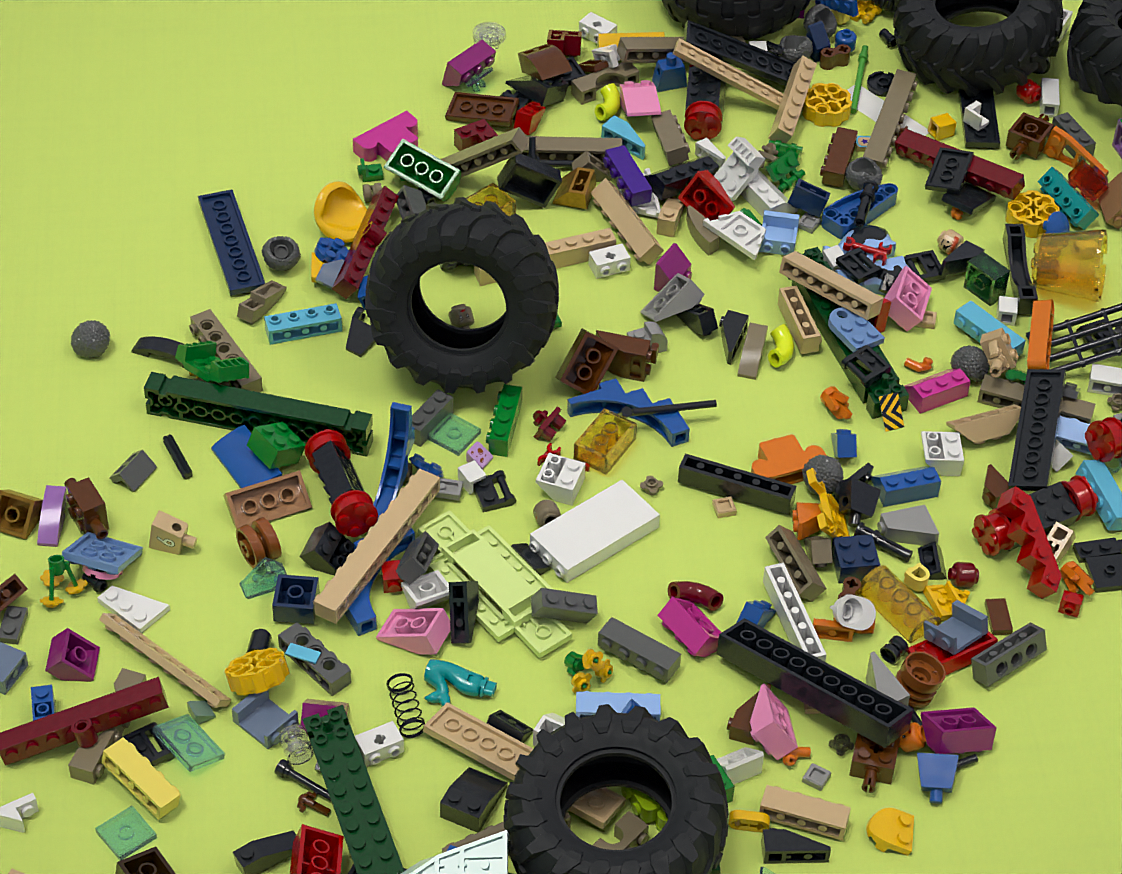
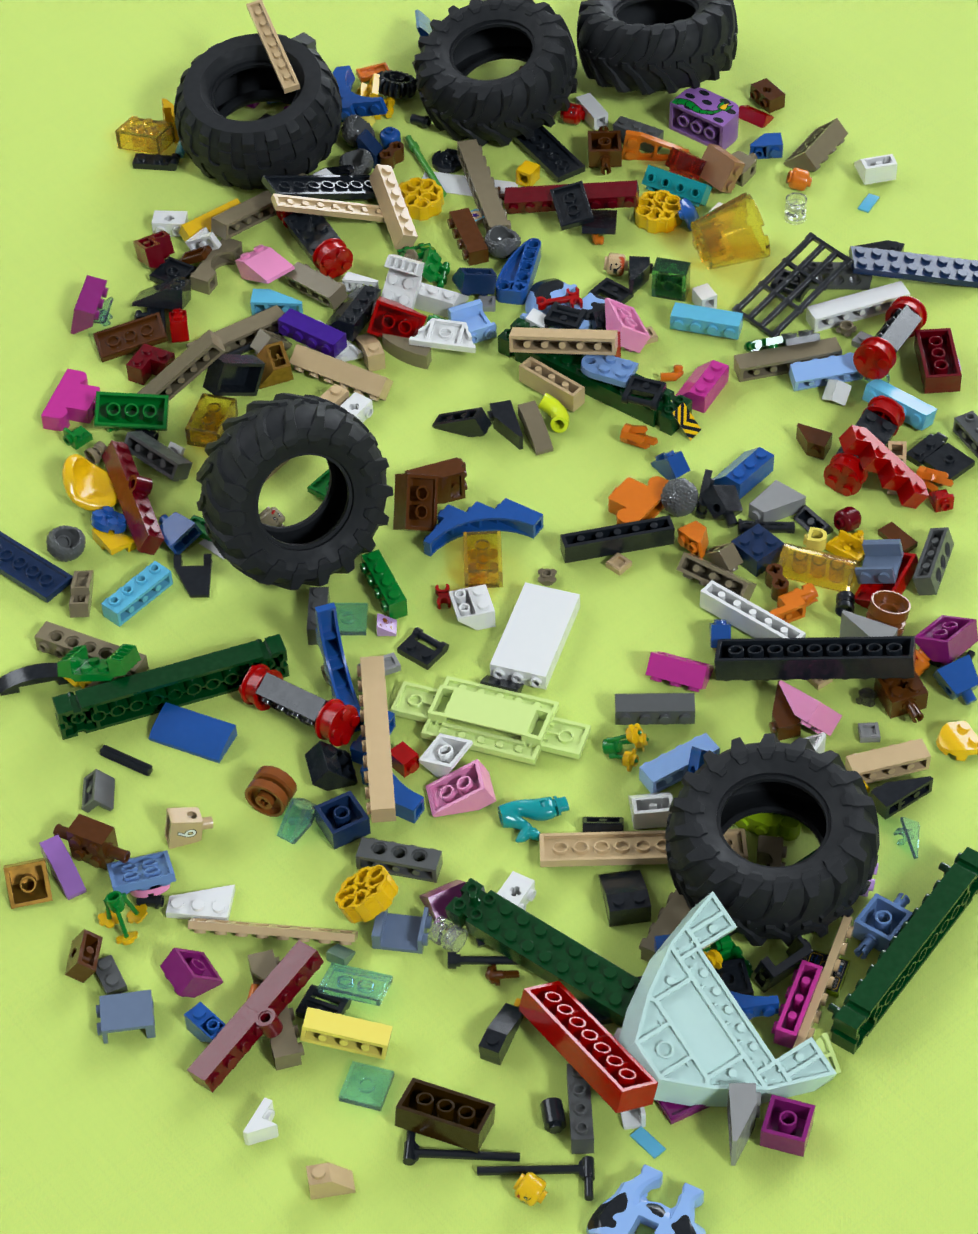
camera: 30 degrees left, 0 degrees up
medium nougat slope [223,470,312,529] -> none
black brick [246,629,272,653] -> none
green brick [247,422,305,469] -> none
medium azure window [285,643,321,664] -> none
sand blue slope [315,259,345,289] -> none
black piece [386,673,425,738] -> none
dark grey brick [396,531,439,585] -> none
blue dish [409,453,443,478] -> none
black slope [449,581,479,644] -> none
white panel [458,460,486,495] -> none
clear tile [473,22,506,49] -> none
reddish brown piece [518,43,572,80] -> none
dark grey brick [531,588,598,624] -> none
dark red hips [533,406,567,442] -> none
dark tan head [533,500,561,527] -> none
neon yellow cylinder [595,83,621,121] -> none
black bar [615,400,717,421] -> none
light grey brick [627,321,668,353] -> none
light grey slope [640,273,705,322] -> none
blue torso [652,52,687,92] -> none
magenta slope [654,243,692,292] -> none
dark red cylinder [668,581,724,611] -> none
orange arm [783,747,811,766] -> none
yellow wing [806,468,850,538] -> none
white piece [830,595,876,630] -> none
black pin [854,180,879,227] -> none
white slope [921,431,964,476] -> none
tan wedge [946,404,1021,444] -> none
dark grey hair [950,345,990,382] -> none
white panel [963,101,989,131] -> none
tan brick [980,328,1018,378] -> none
black arch [1003,224,1038,314] -> none
black plate [1008,369,1066,491] -> none
orange beam [1027,299,1055,369] -> none

